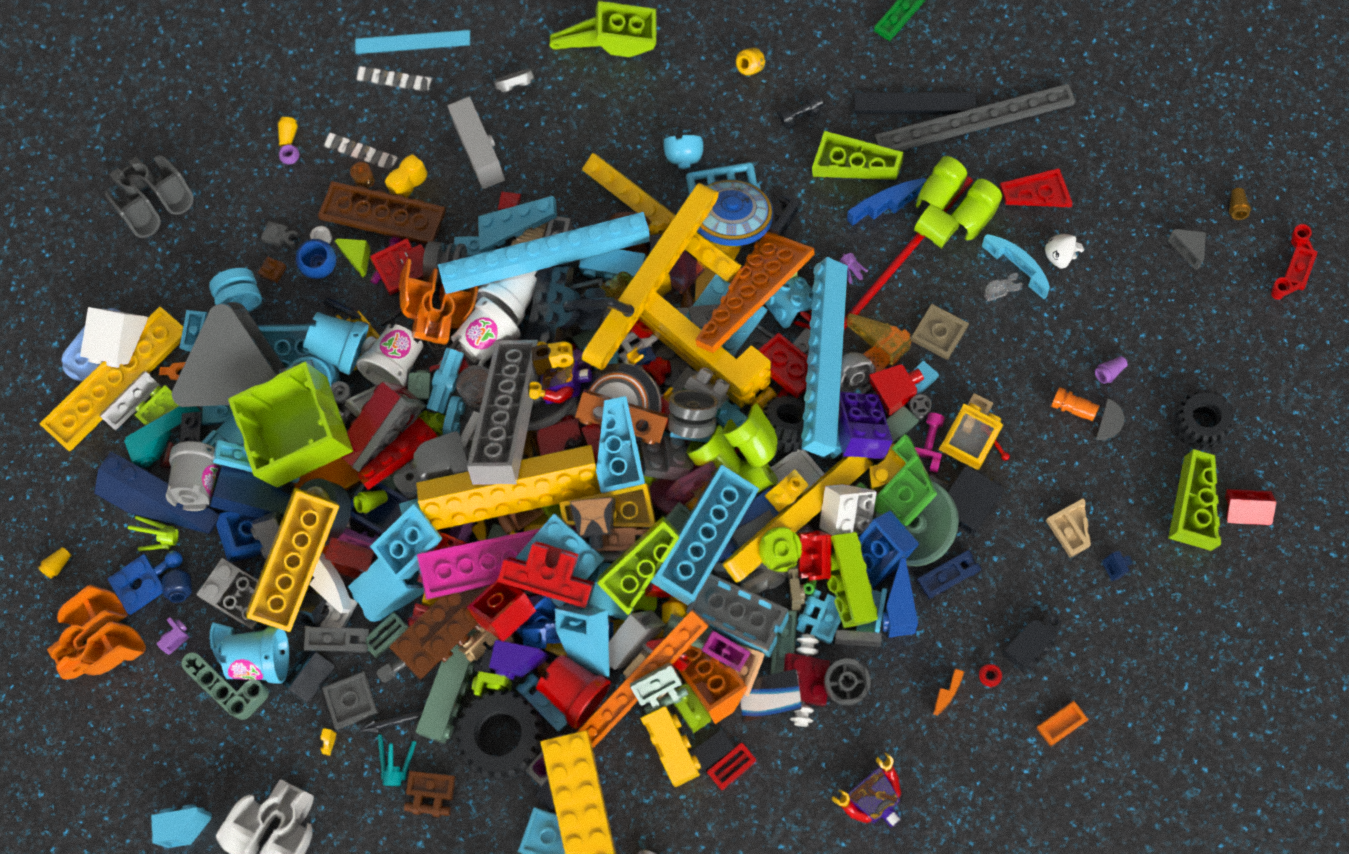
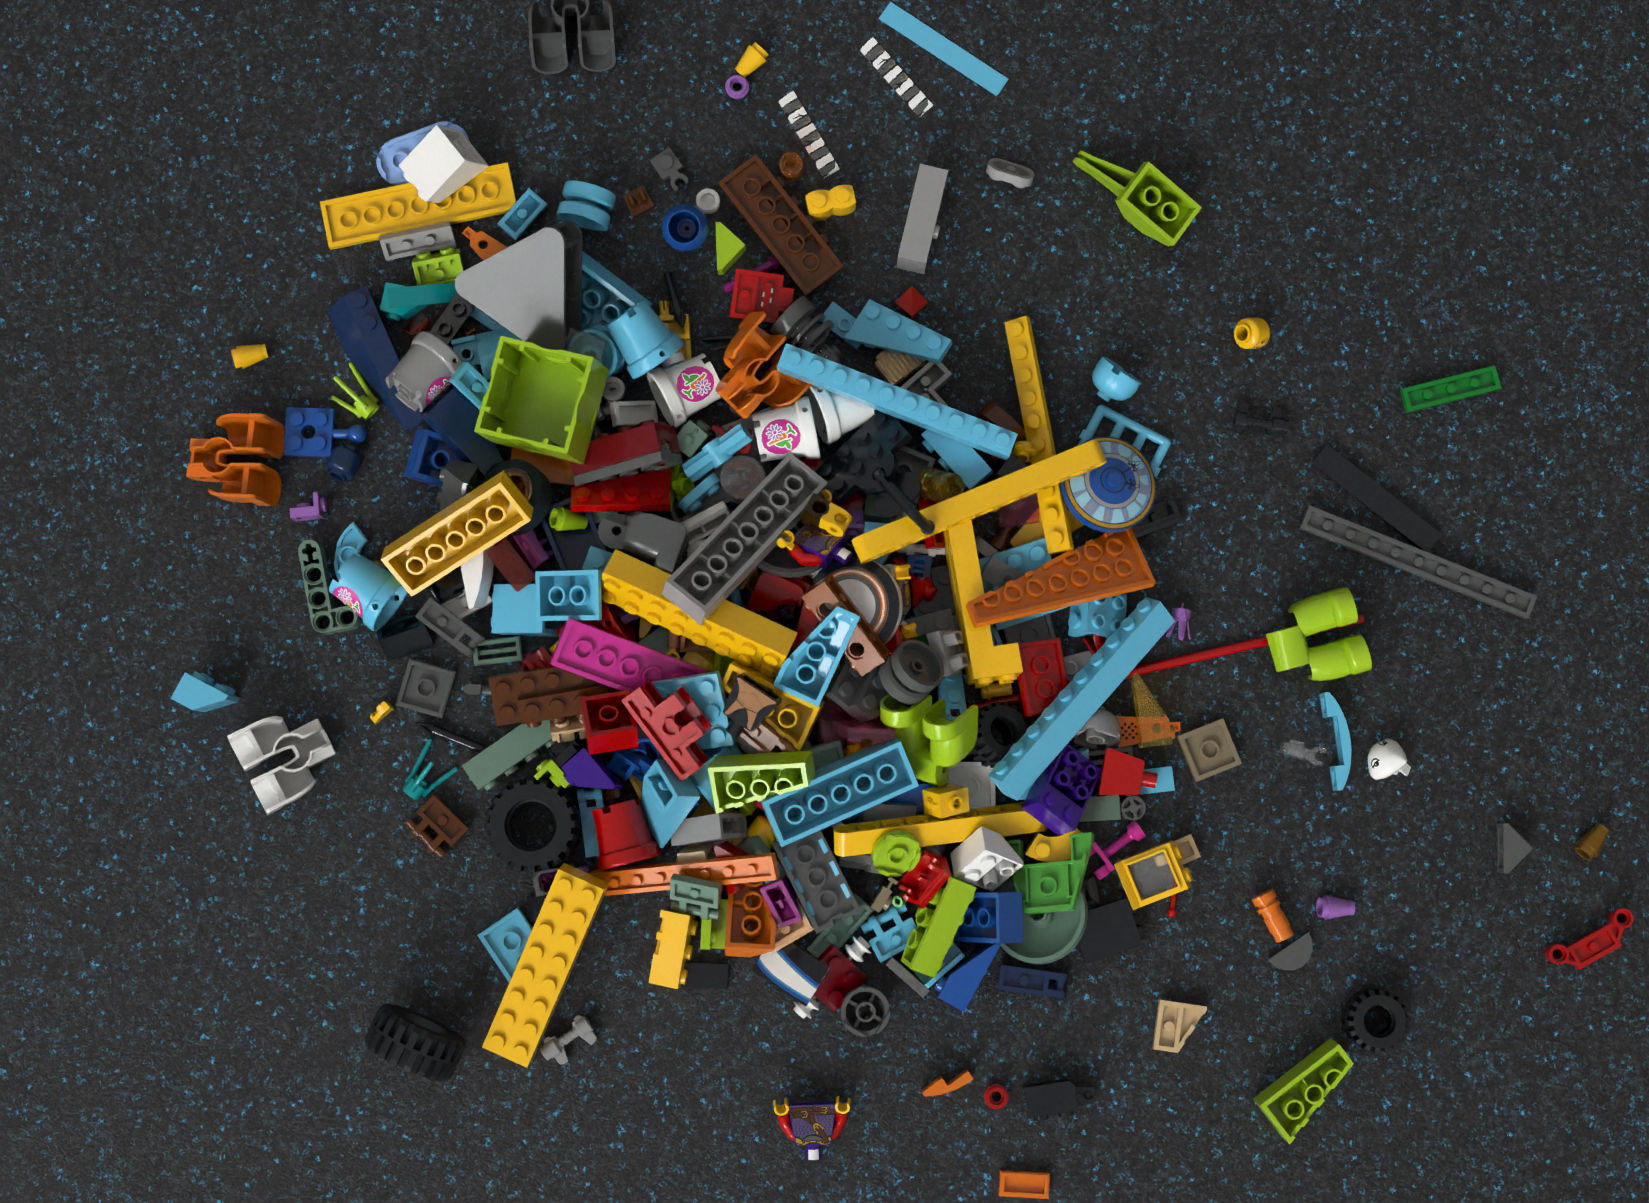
camera: 30 degrees right, 15 degrees up
light grey slope [196,558,258,630] -> none
red tile [707,743,757,791] -> none
lime wedge [812,131,903,180] -> none
blue slope [847,178,926,226] -> none
red wing [999,168,1073,207] -> none
dark blue tile [1102,551,1133,581] -> none
panel [1225,489,1276,525] -> none

